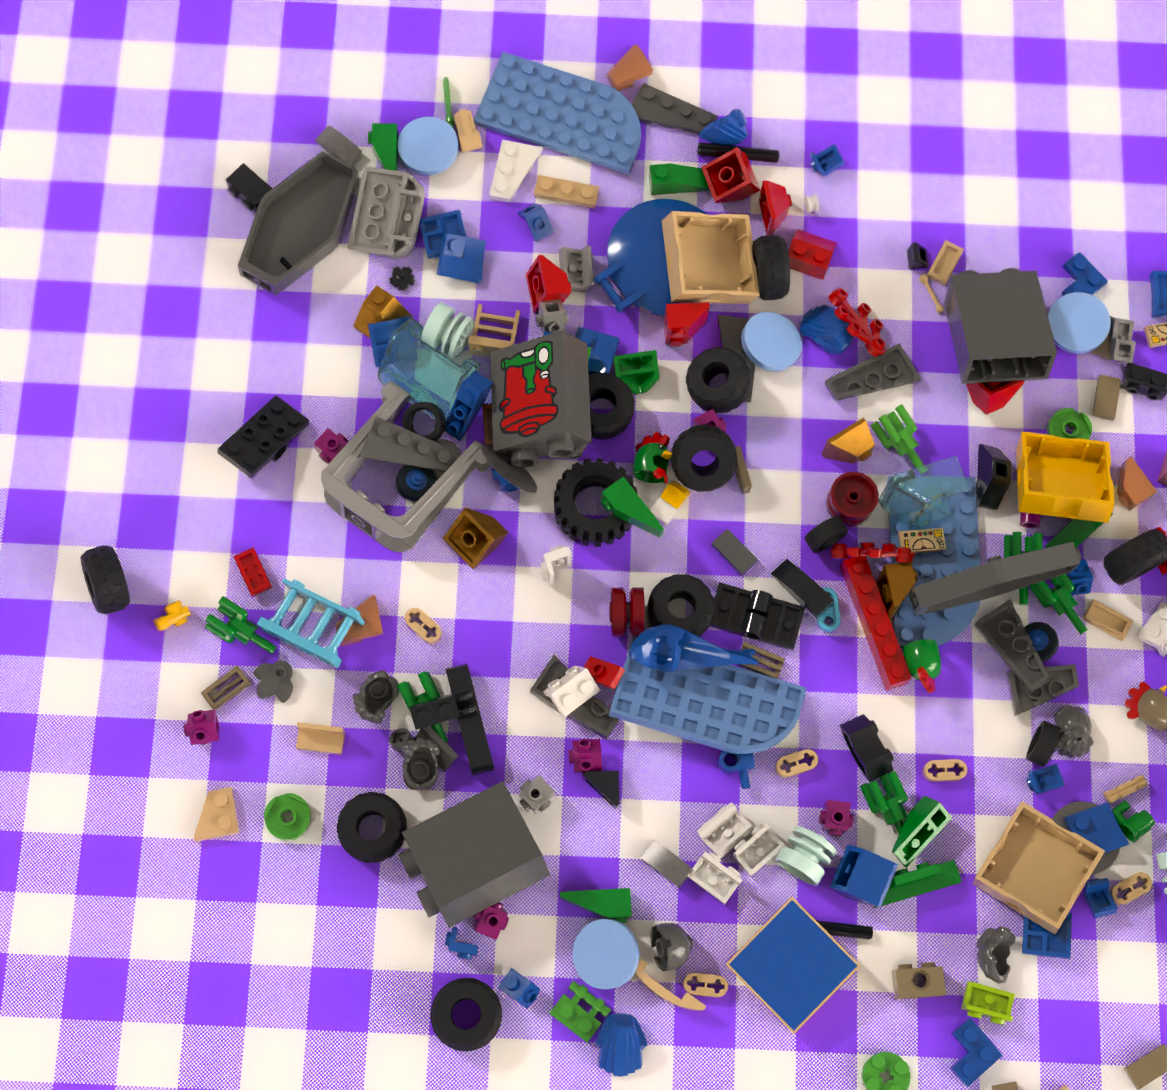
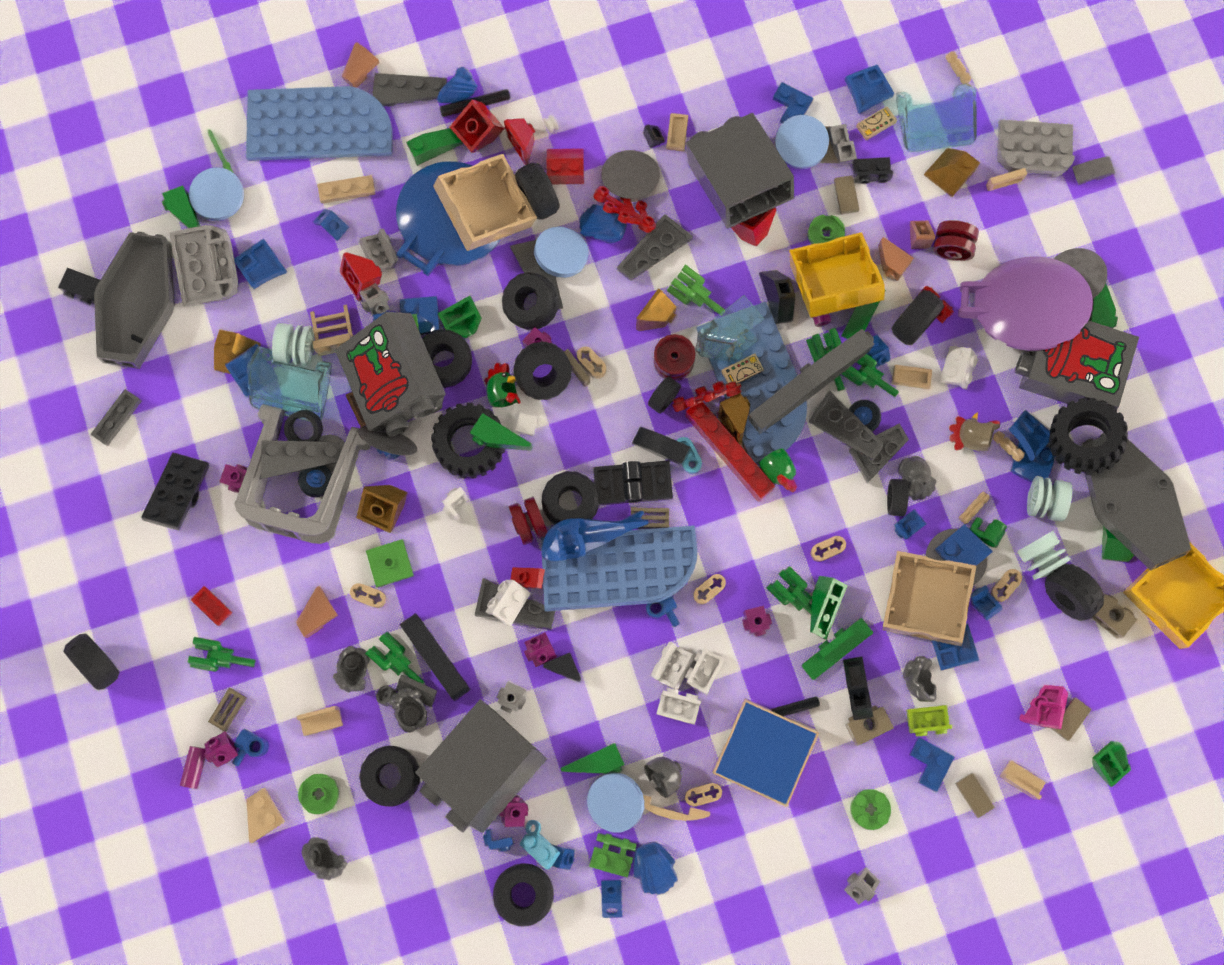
camera: 15 degrees left, 5 degrees up
yellow plate [153,600,191,631] -> none
dark grey plate [253,661,293,703] -> none
medium azure fence [257,578,365,669] -> none
flat silver slope [315,125,362,164] -> none
black plant [389,266,415,291] -> none
black hinge [409,691,477,730] -> none
blue plate [436,232,486,284] -> none
blue slope [445,371,493,441] -> none
tan piece [454,109,482,153] -> none
white wing [489,140,543,203] -> none
flat silver slope [640,840,693,888] -> none
yellow slope [661,481,691,509] -> none
red slope [663,302,710,347] -> none
dark grey tile [711,529,758,576] -> none
light aqua wheel [775,826,837,886] -> none
blue bracket [810,144,845,176] -> none
blue slope [830,845,898,908] -> none
black brick [840,714,894,782] -> none
tan hinge [919,274,944,313] -> none
none -> dark grey plate [90,389,142,446]
none -> magenta piece [180,746,206,789]
none -> blue piece [232,728,269,767]
none -> dark grey hair [301,837,347,881]
none -> bright green plate [366,539,414,588]
none -> medium azure hinge [519,820,560,870]
none -> tan beam [577,346,606,379]
none -> flat silver sticker [601,150,660,199]
none -> blue bracket [601,880,623,918]
none -> black slope [843,657,874,720]
none -> dark pink slope [1019,685,1068,729]

